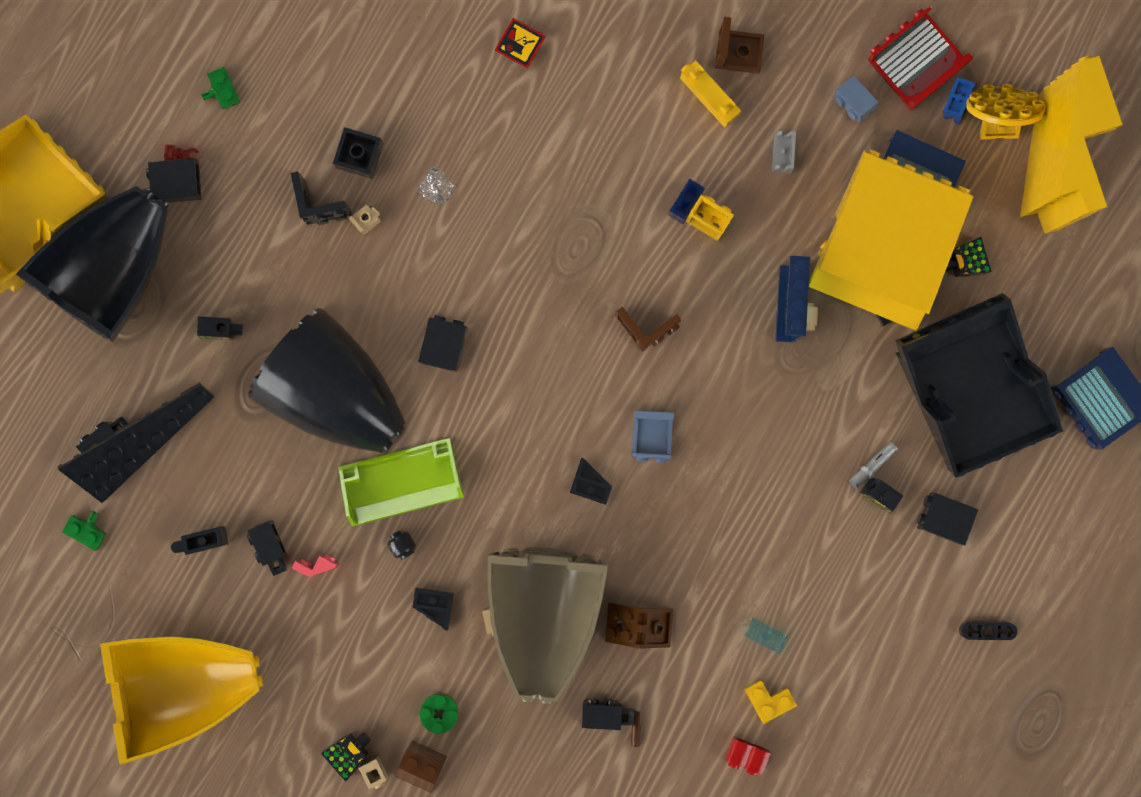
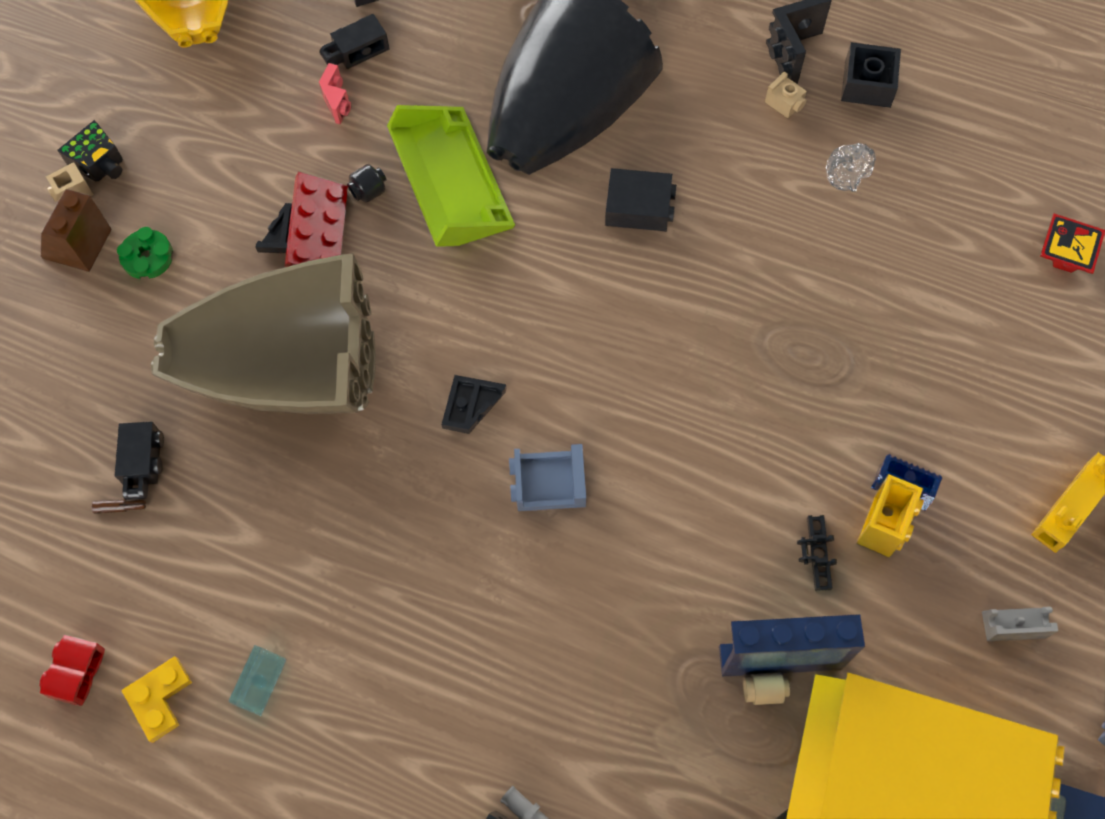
camera: 90 degrees right, 20 degrees down
reddish brown bracket [605,603,673,649] -> none
reddish brown bracket [615,307,681,352] -> none
none -> plate [285,172,348,267]
none -> black piece [797,515,837,591]

